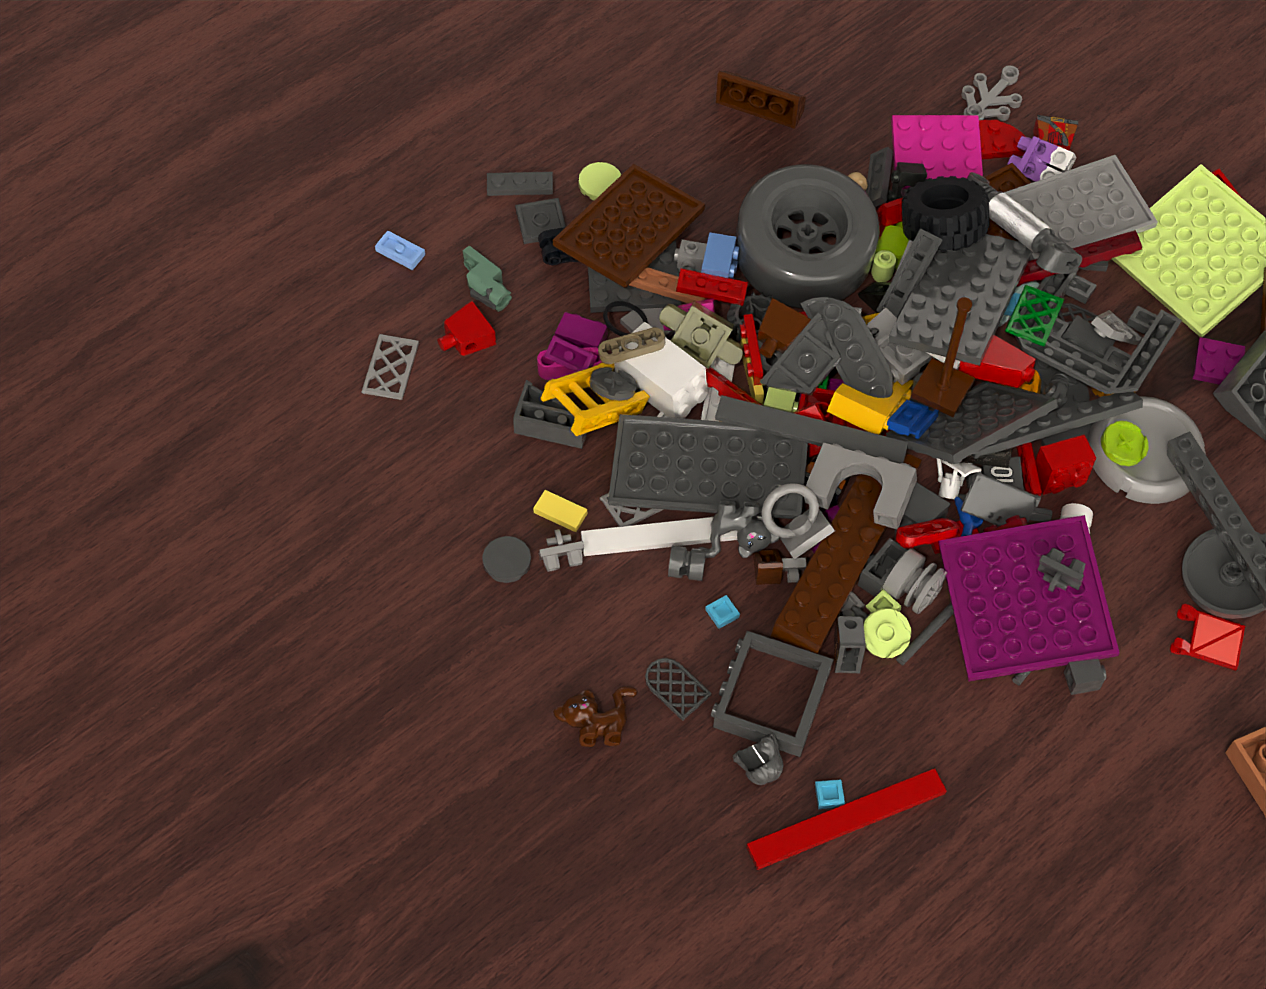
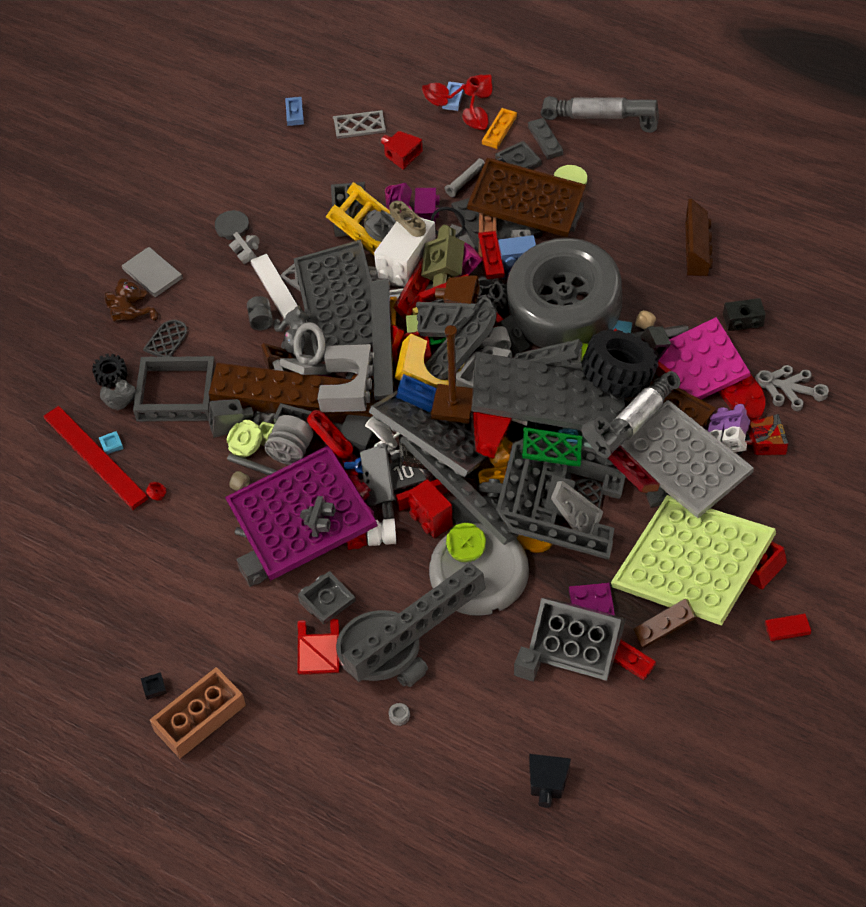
camera: 75 degrees right, 5 degrees down
sand green plate [463,246,512,312] -> none
light yellow tile [533,490,587,532] -> none
medium azure tile [705,595,740,629] -> none
none -> black tyre [92,354,128,389]
none -> light grey tile [122,247,182,297]
none -> black plate [141,672,167,700]
none -> red tile [146,482,167,500]
none -> dark tan piece [229,471,251,491]
none -> medium blue plate [285,97,304,126]
none -> dark grey plate [298,571,356,624]
none -> red plant [422,75,492,130]
none -> light grey pin [445,158,485,197]
none -> light orange tile [482,108,517,149]
none -> piece [541,96,659,133]
none -> pearl dark grey brick [723,298,766,331]

